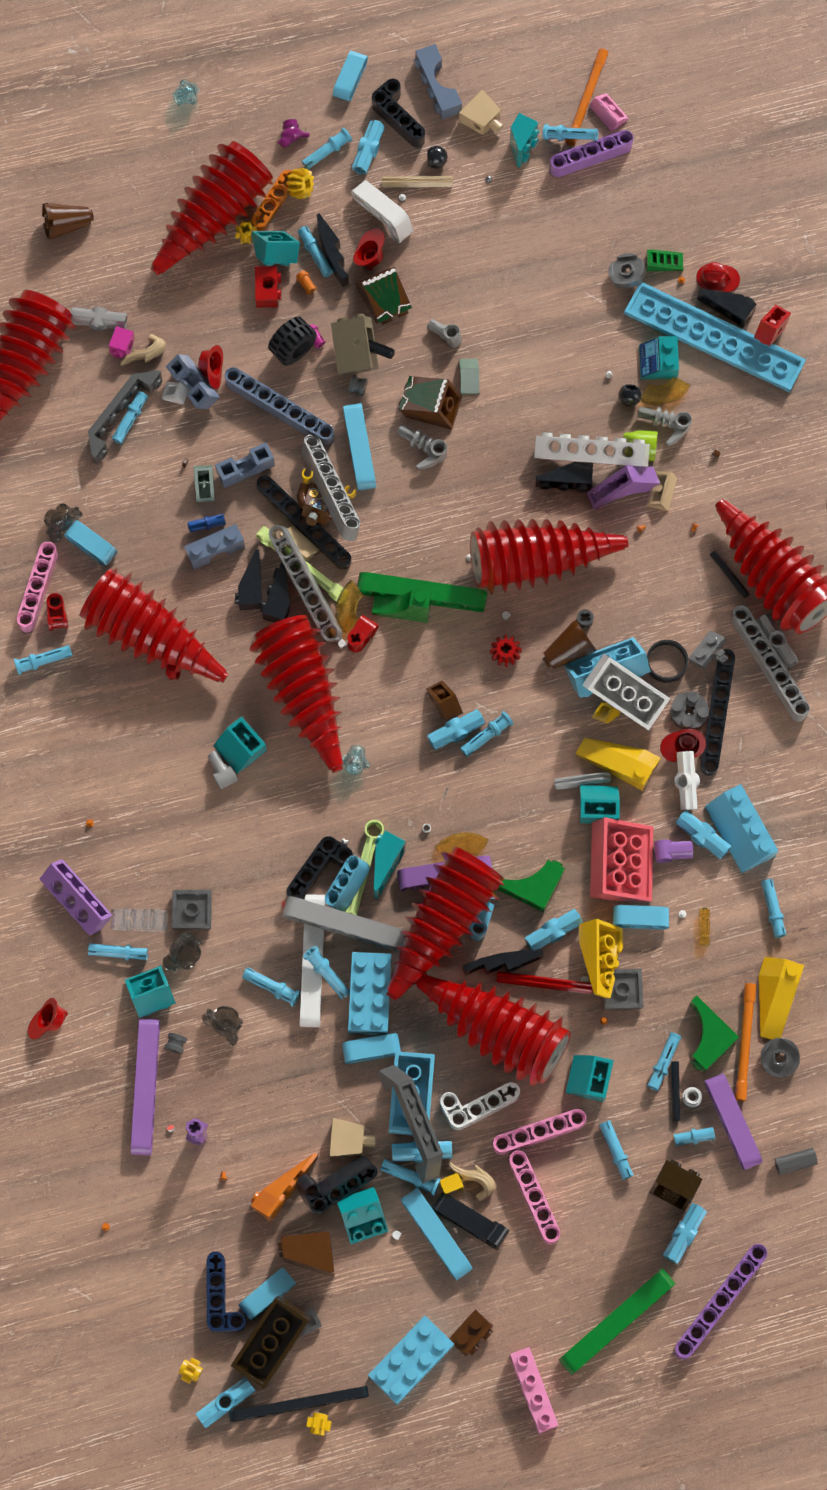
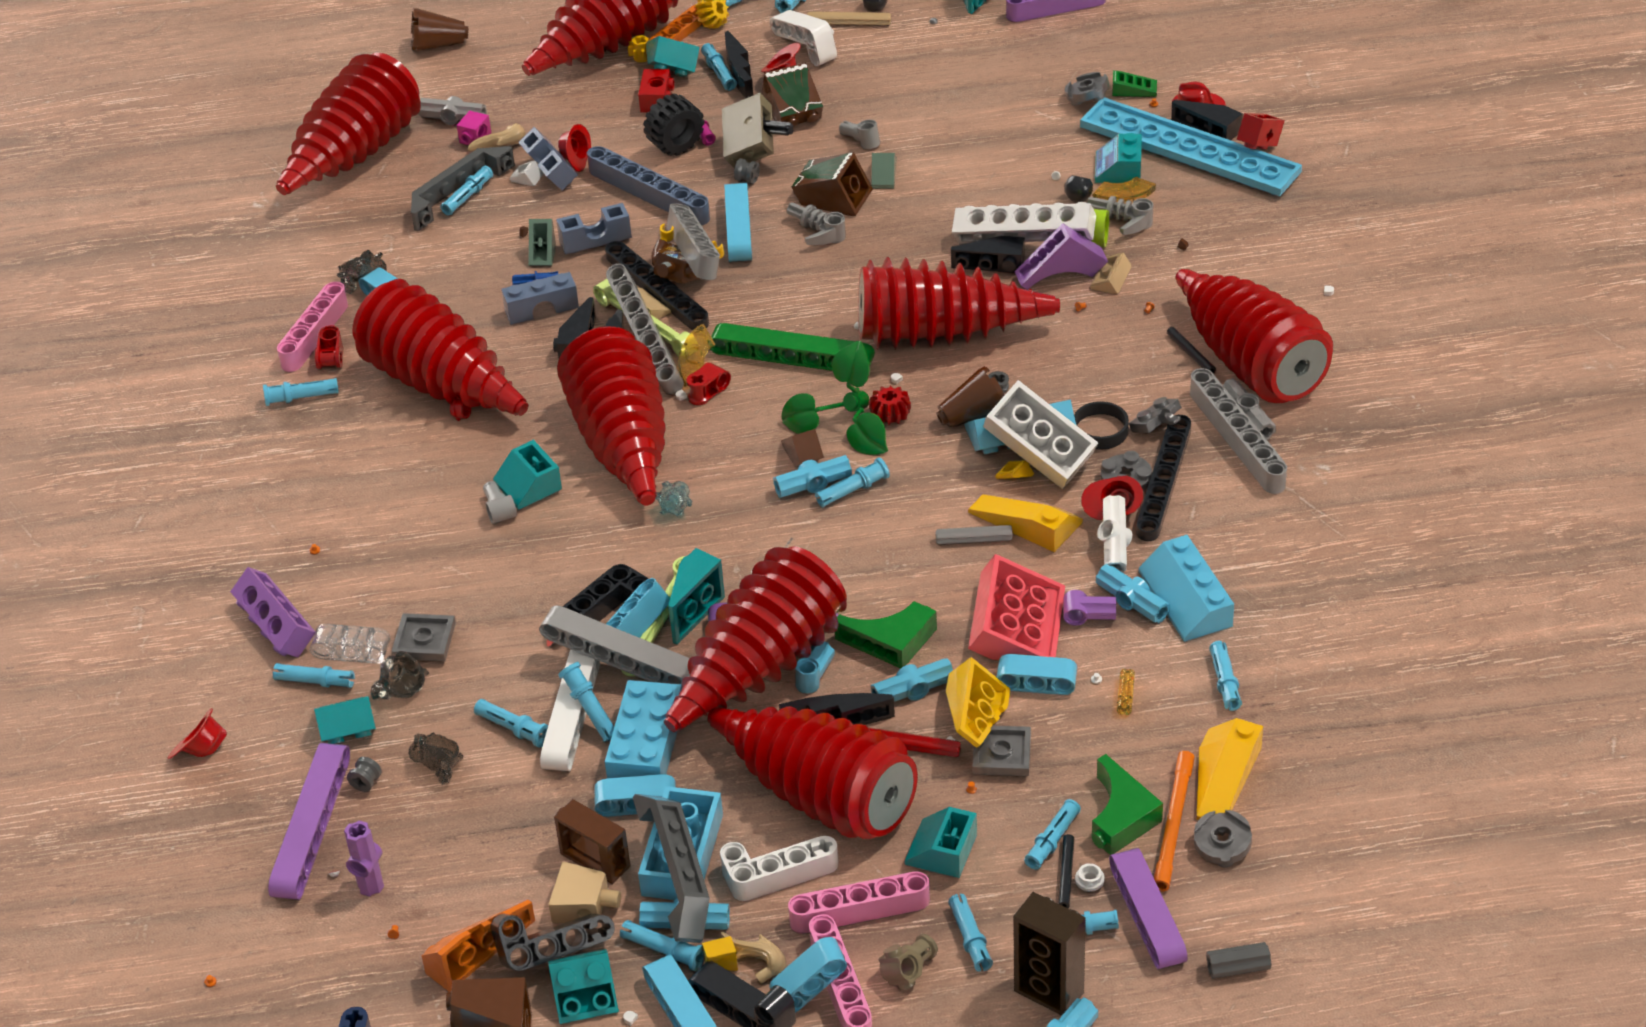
camera: 10 degrees right, 30 degrees down
orange pin [296,270,317,295] -> none
green arch [372,588,431,623] -> none
teal slope [579,785,620,824] -> none
none -> reddish brown window [554,799,631,885]
none -> medium azure beam [769,937,847,1013]
none -> green plant [781,341,888,455]
none -> dark tan connector [878,934,938,990]

